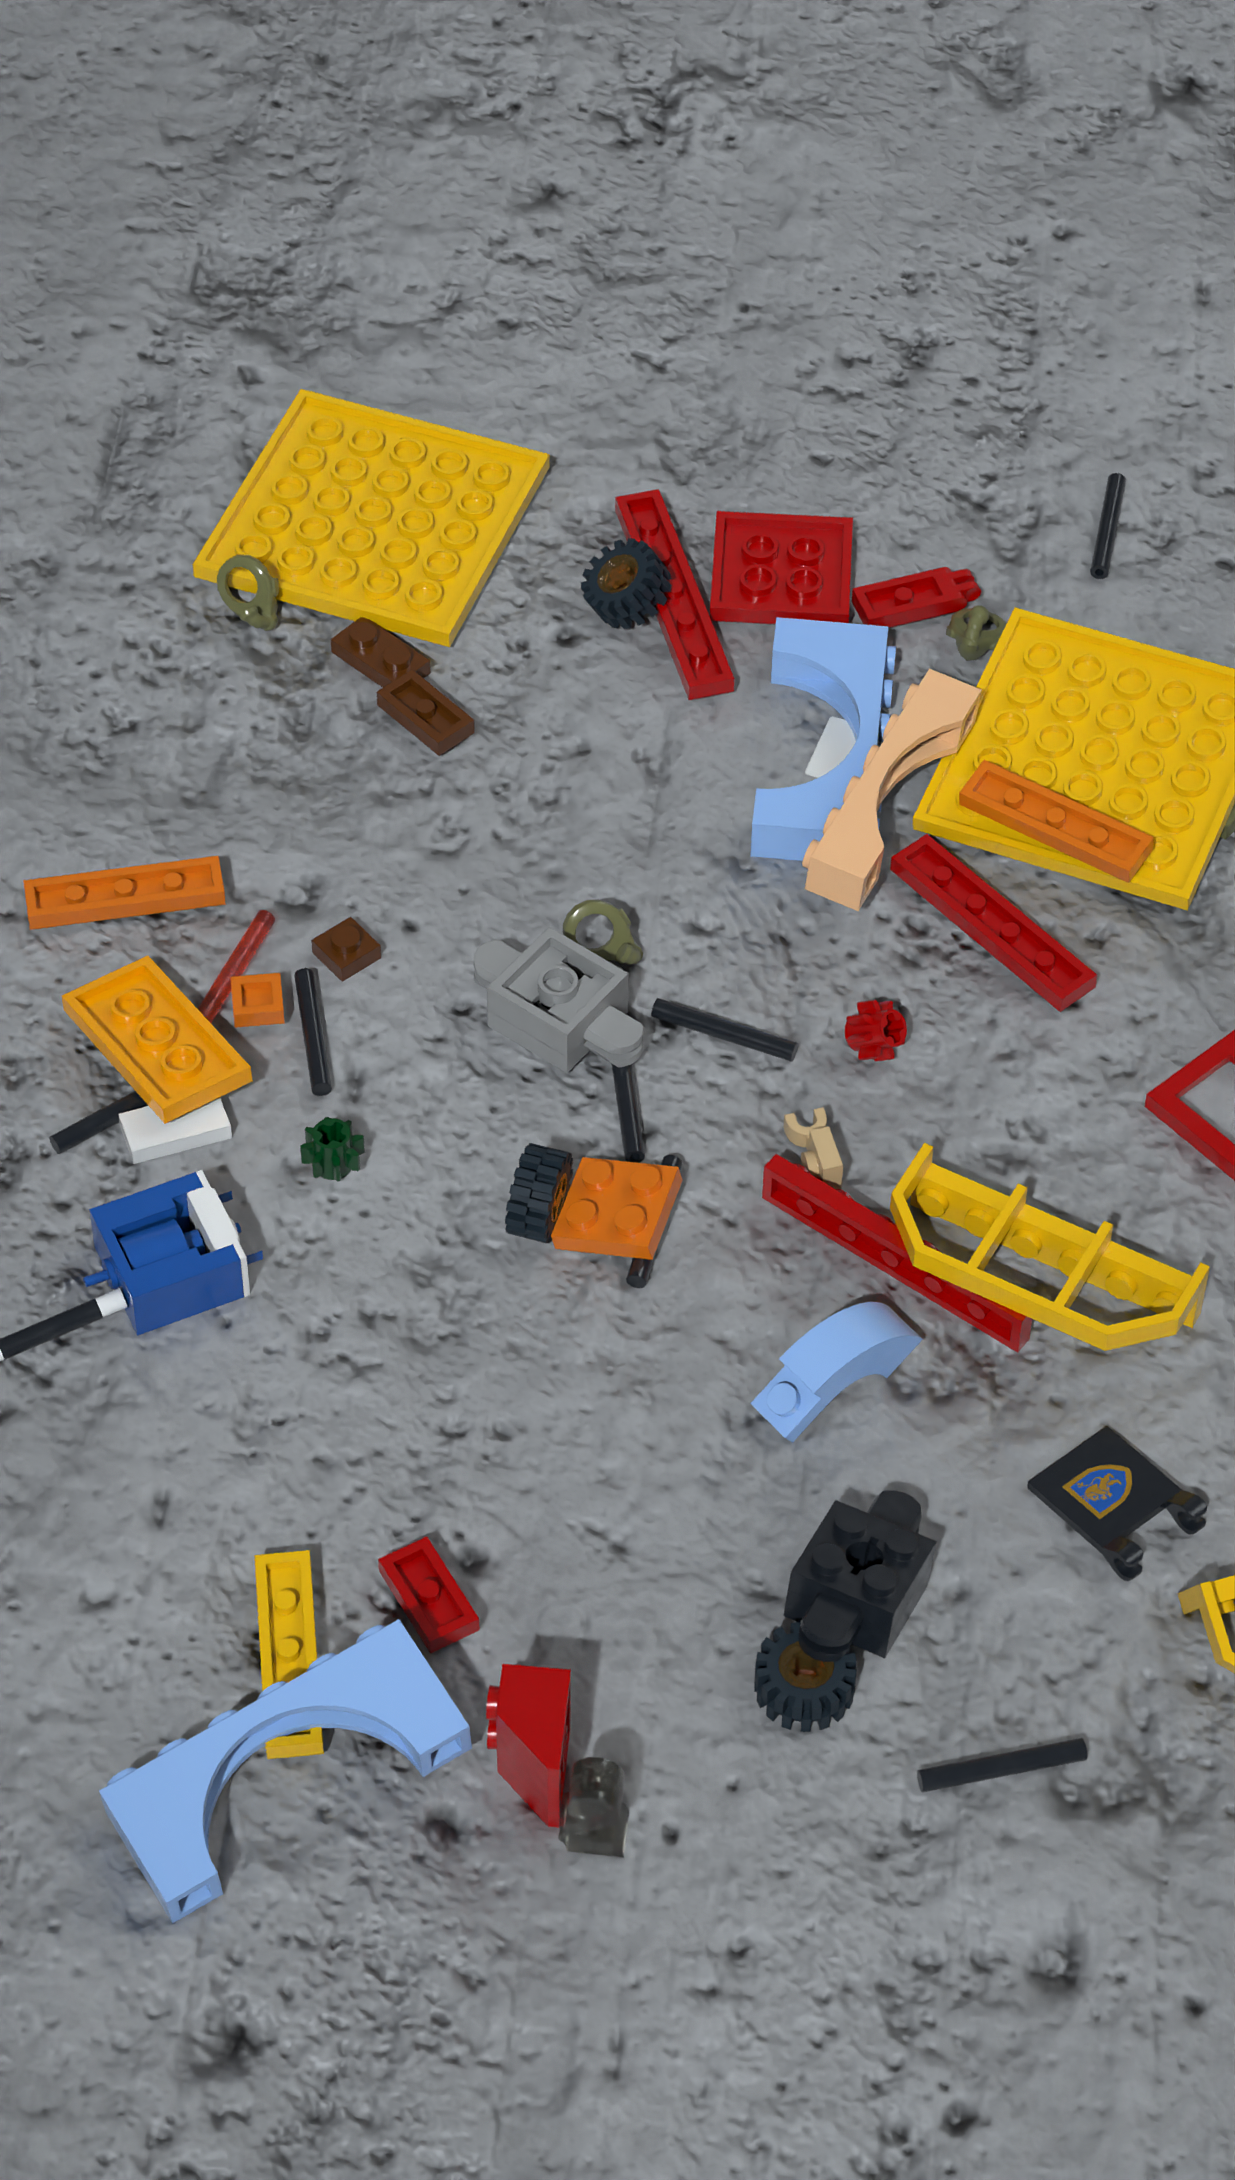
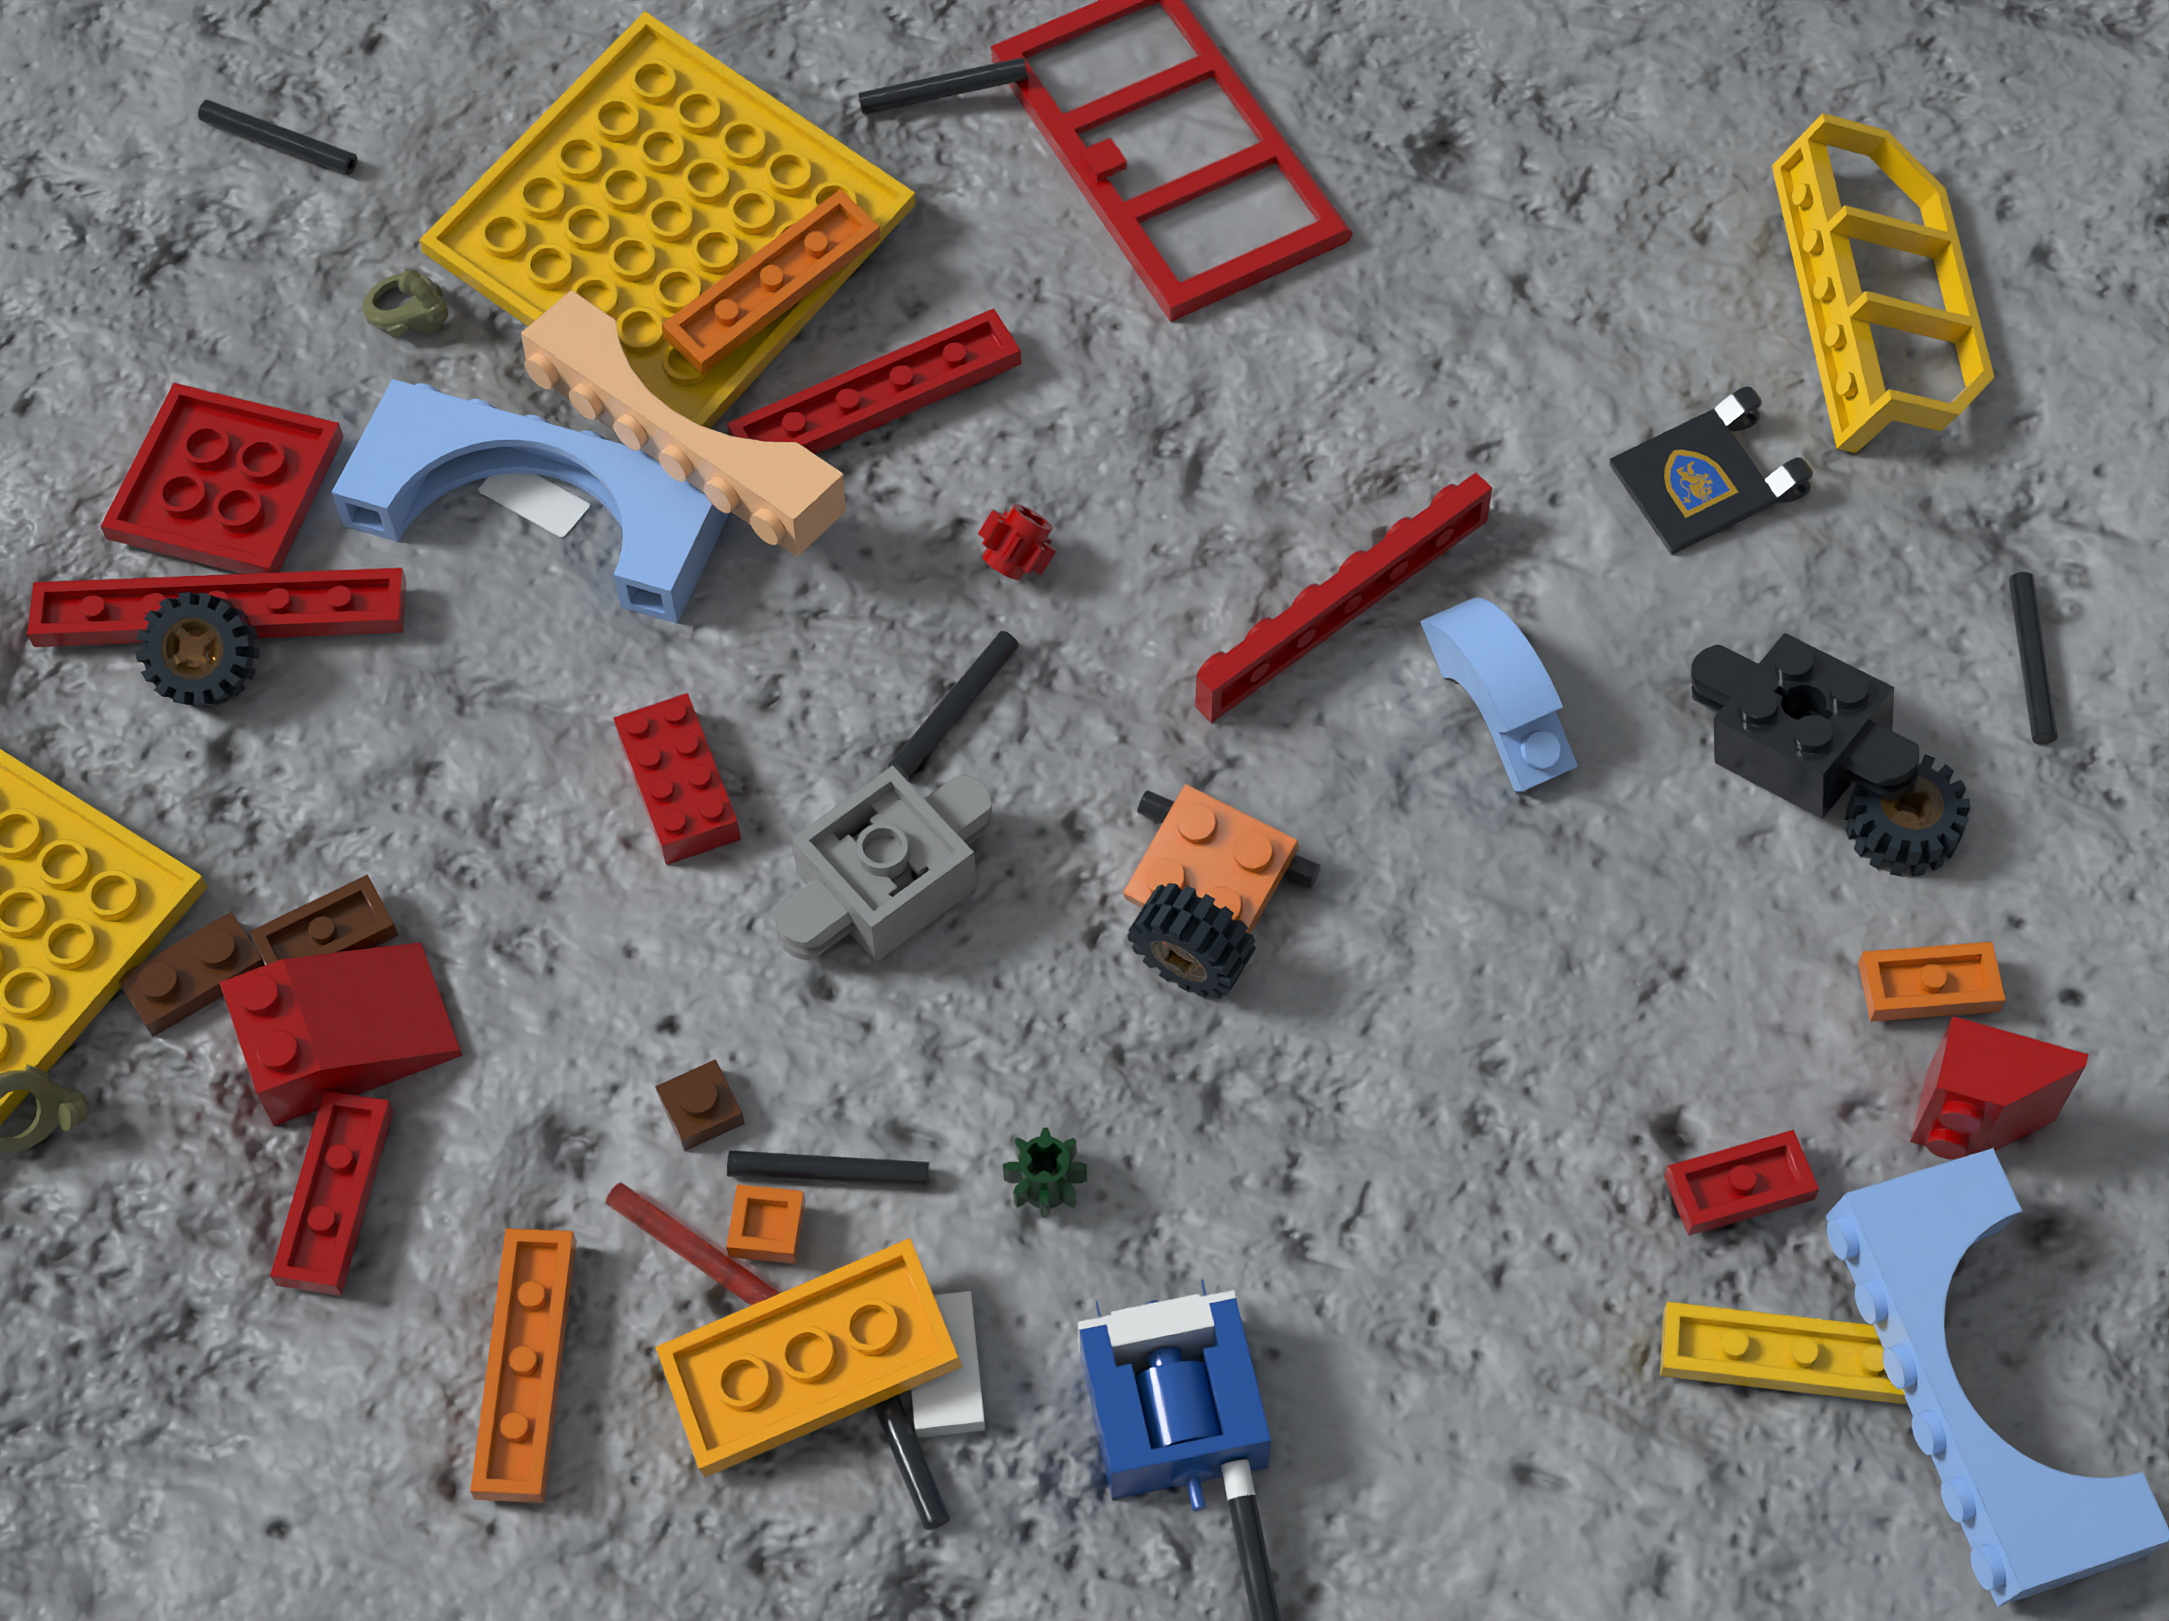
camera: 75 degrees left, 10 degrees up
clear smoke leg [558,1757,629,1857] -> none
olive piece [563,899,643,965] -> none
black piece [611,1063,645,1163] -> none
tan plate [783,1107,843,1189] -> none
red hinge [851,567,981,628] -> none
yellow plate [890,1143,1210,1351] -> none
none -> red slope [219,942,463,1126]
none -> red plate [270,1091,393,1296]
none -> red piece [613,693,741,865]
none -> orange plate [1858,942,2006,1022]

